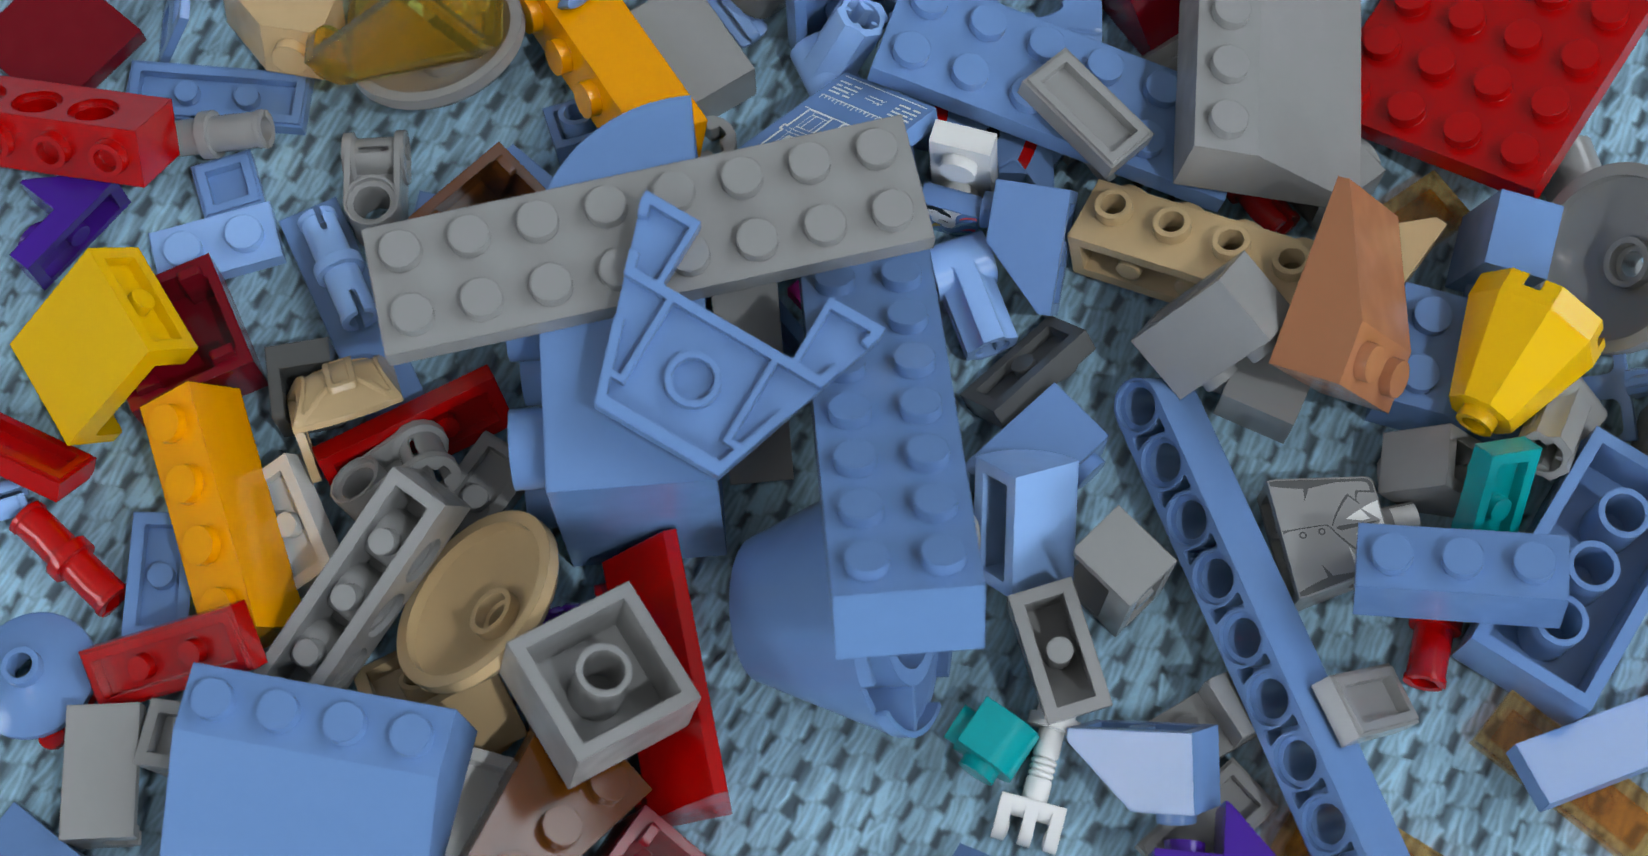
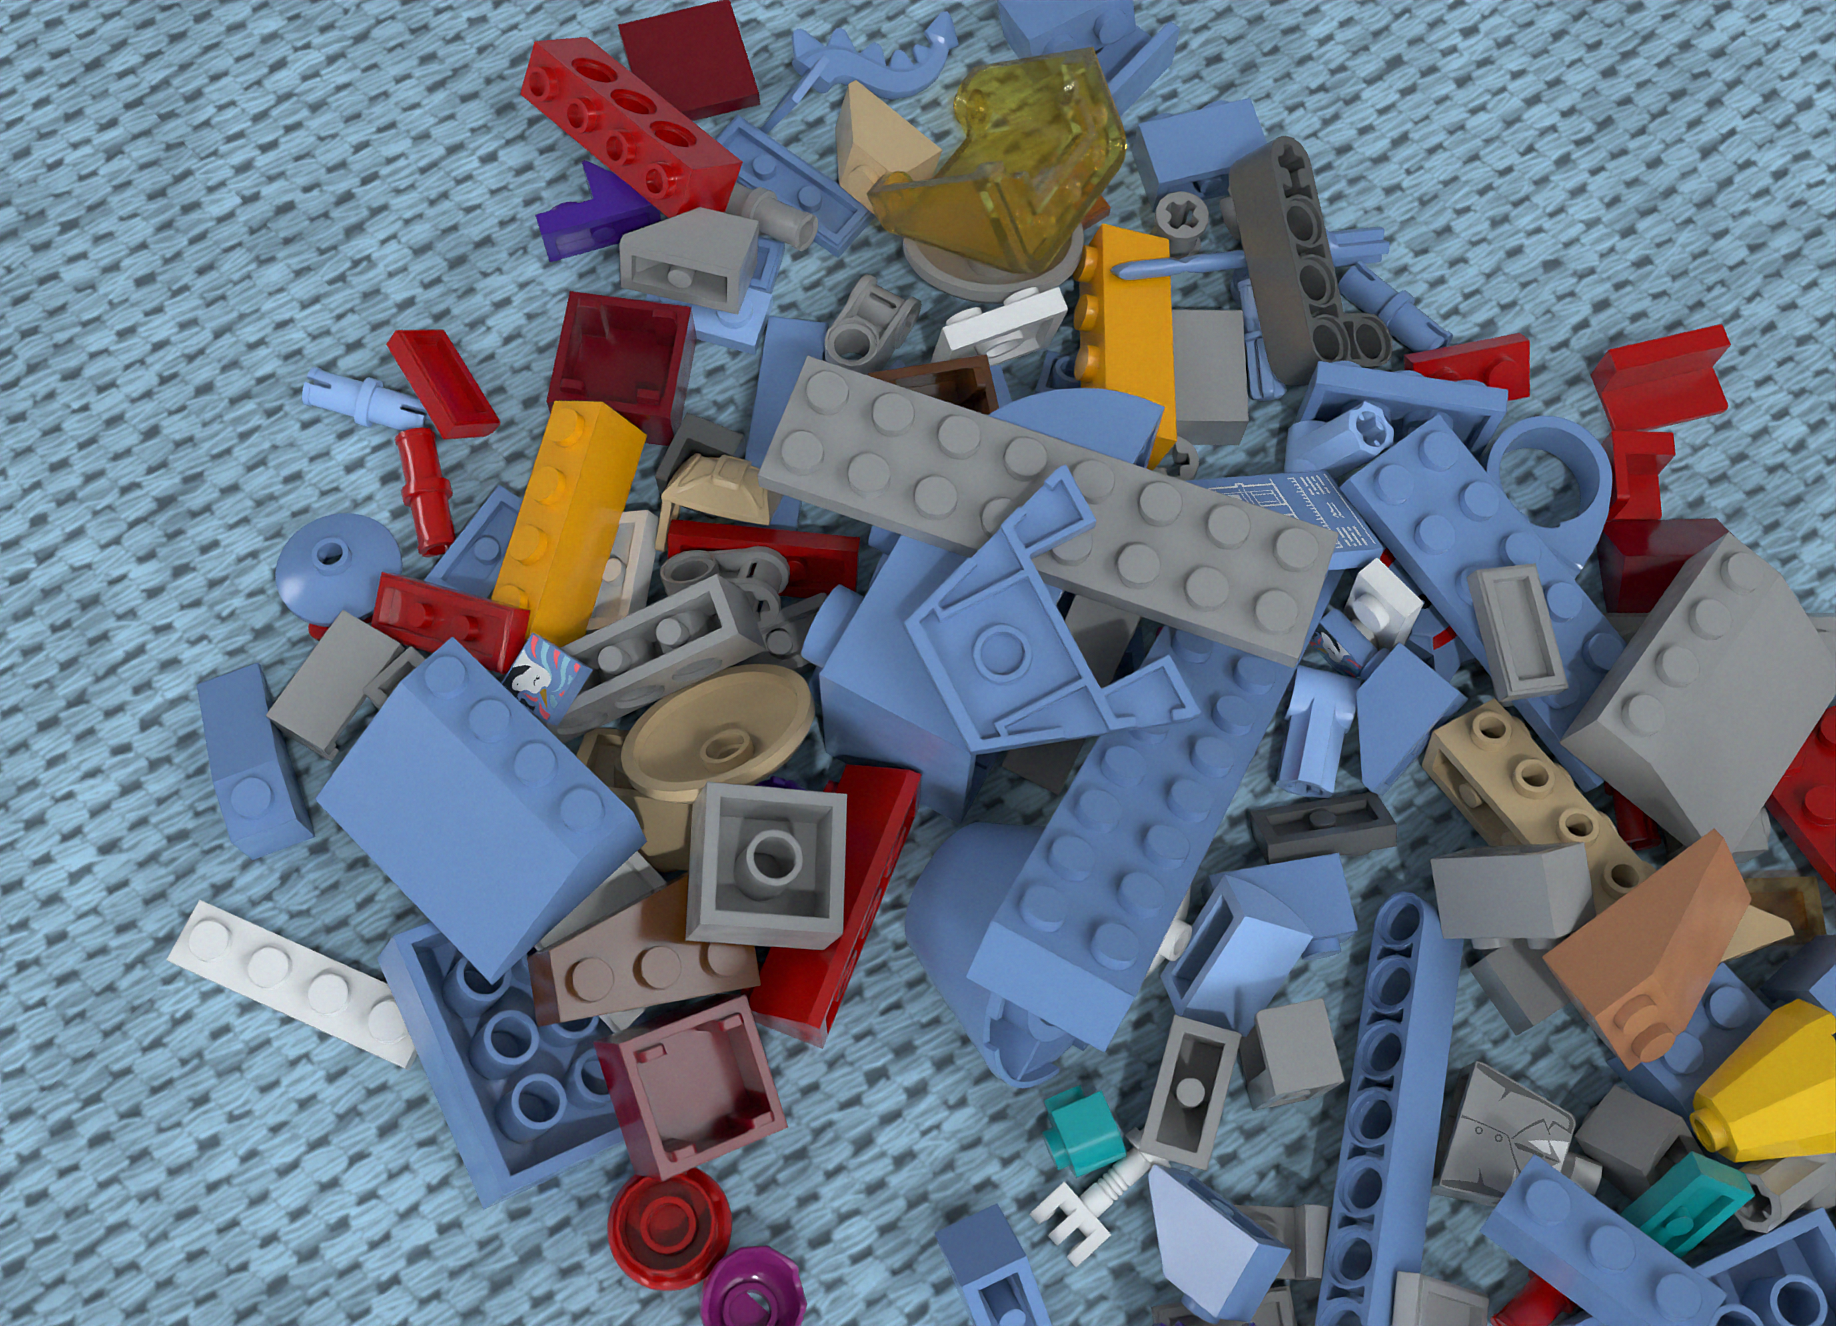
camera: 30 degrees right, 0 degrees up
yellow panel [10,247,198,446] -> none
light blue pin [297,205,378,331] -> none
none -> tile [501,633,593,726]
none -> light grey slope [619,207,759,315]
none -> white plate [930,287,1068,366]

